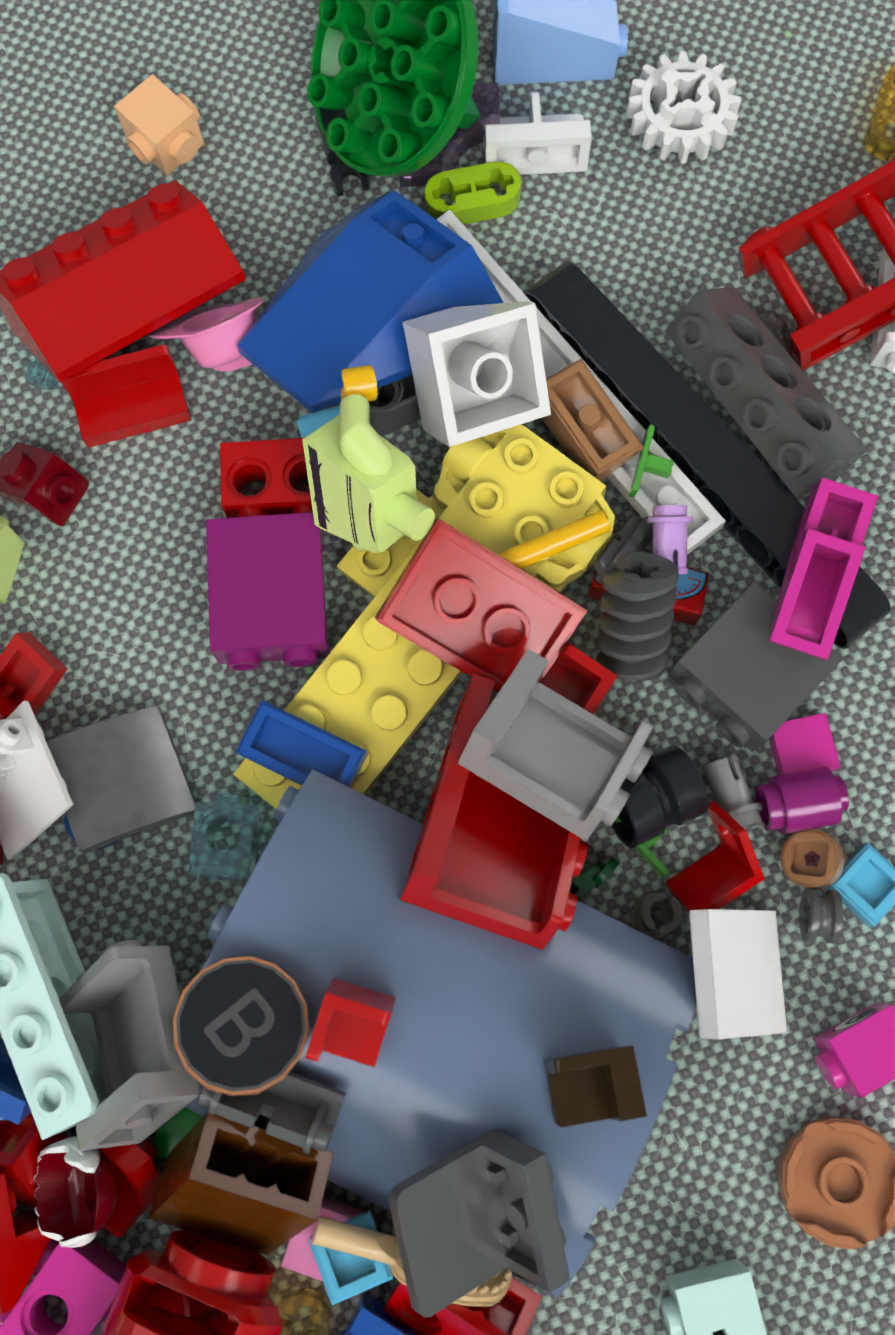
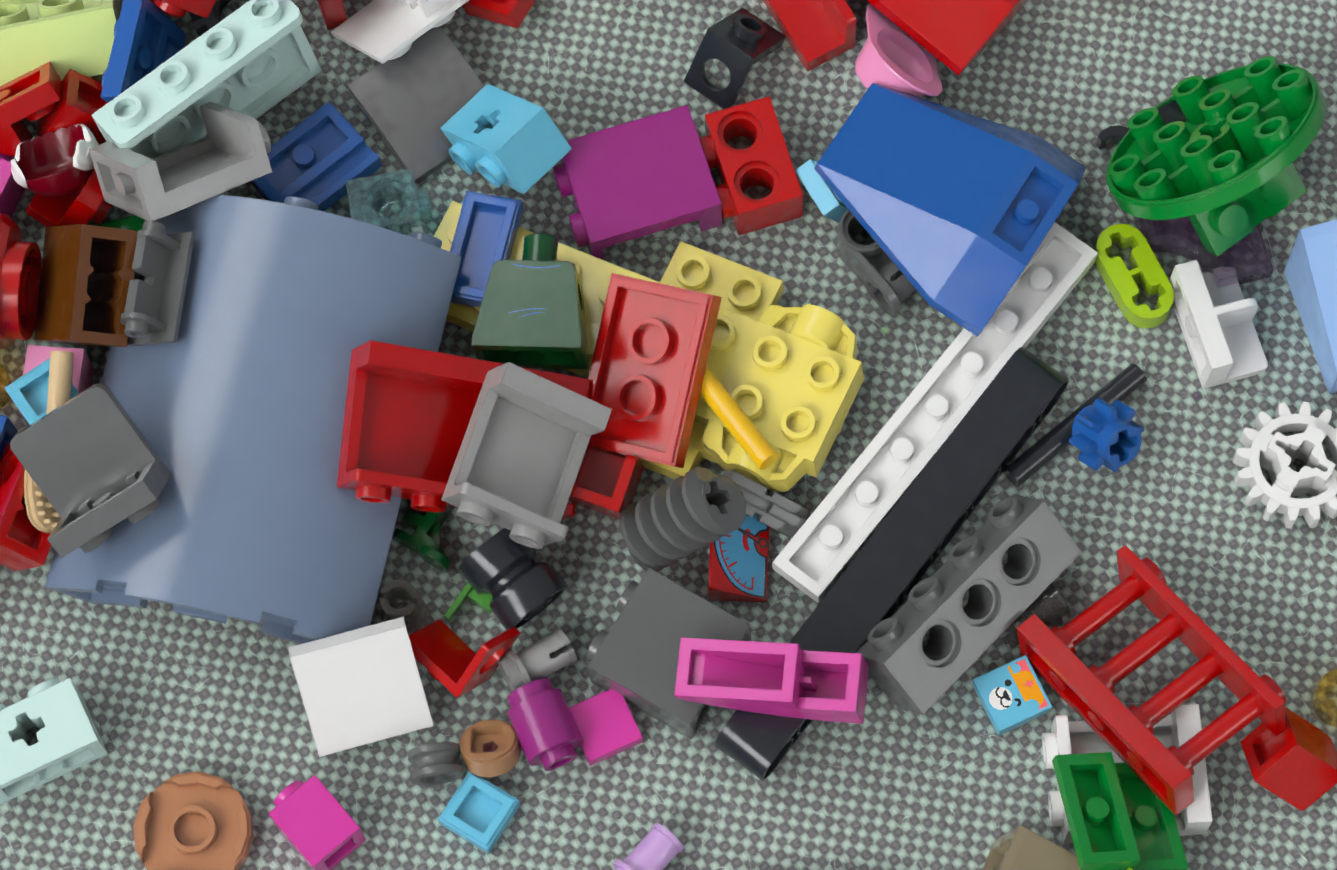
camera: 80 degrees right, 5 degrees down
black tile [173,956,309,1096] -> none
yellowish green torso [302,365,435,553] -> none
red panel [305,978,396,1067] -> none
white slope [403,301,551,447] -> none
medium nougat slope [542,359,644,481] -> none
dark brown panel [543,1046,647,1127] -> none
bright green piece [629,424,674,498] -> none
lavender pin [647,505,693,574] -> none
none -> blue plate [250,101,382,211]
none -> medium azure brick [440,84,572,194]
none -> torso [471,233,589,369]
none -> black bracket [684,8,786,109]
none -> medium azure tile [972,655,1052,736]
none -> black bar [1003,363,1147,487]
none -> blue gear [1069,398,1144,472]

